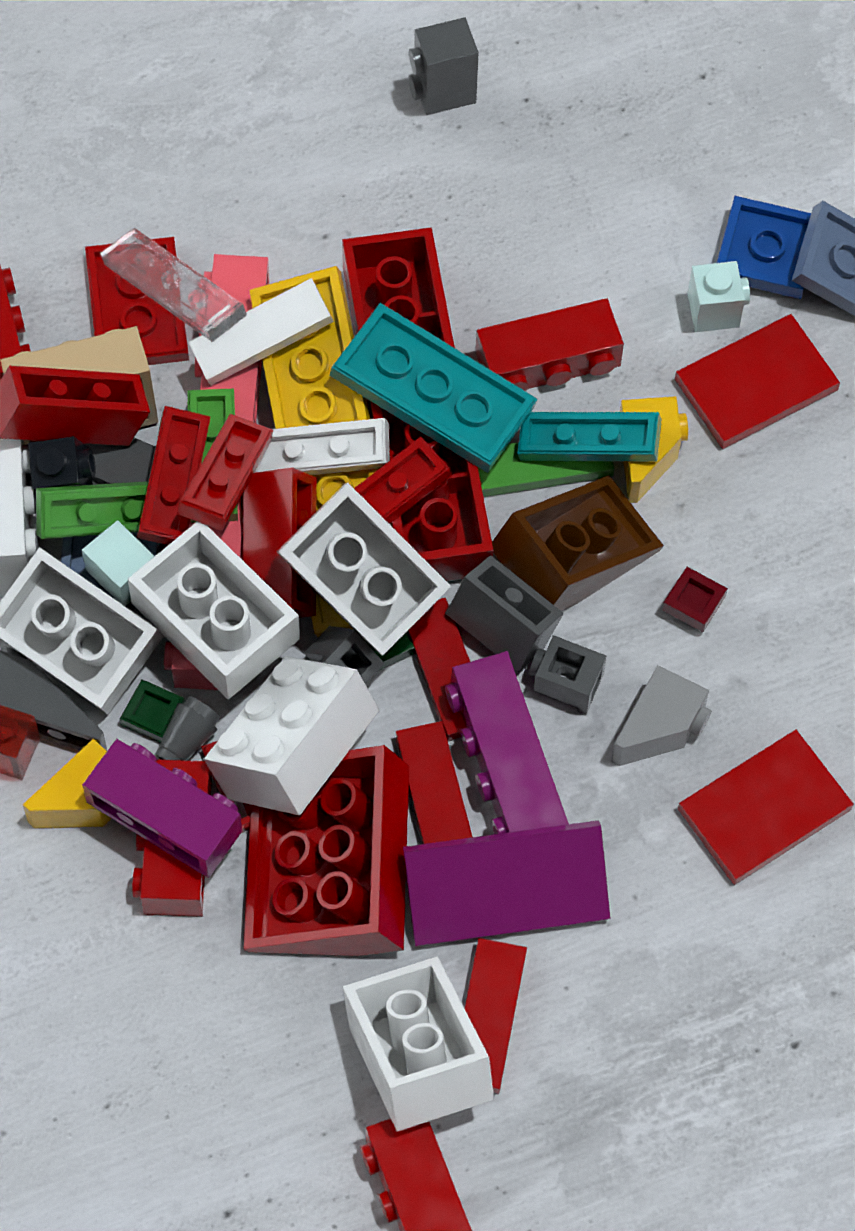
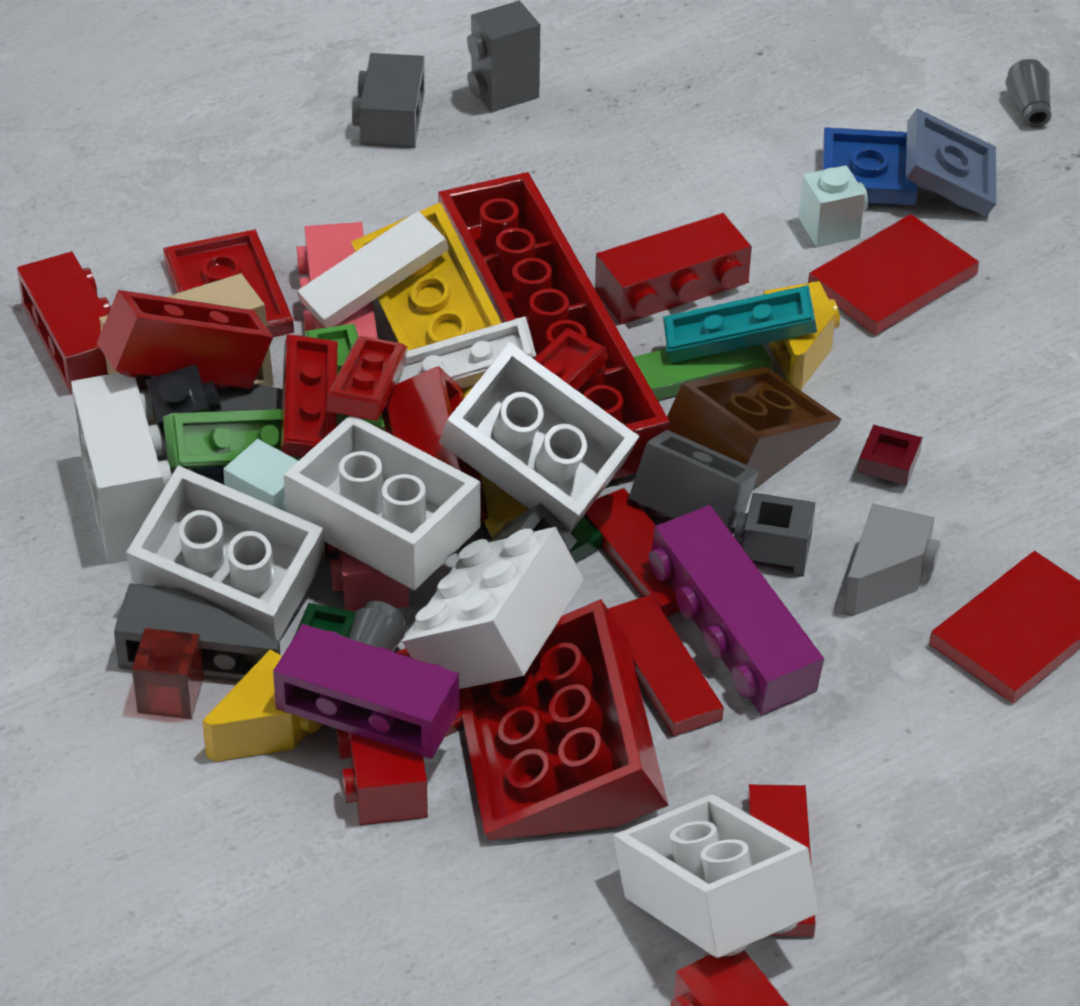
camera: 10 degrees left, 20 degrees down
clear tile [100,228,247,342] -> none
teal tile [329,303,538,473] -> none
magenta tile [403,820,611,946] -> none
none -> dark grey brick [352,53,425,148]

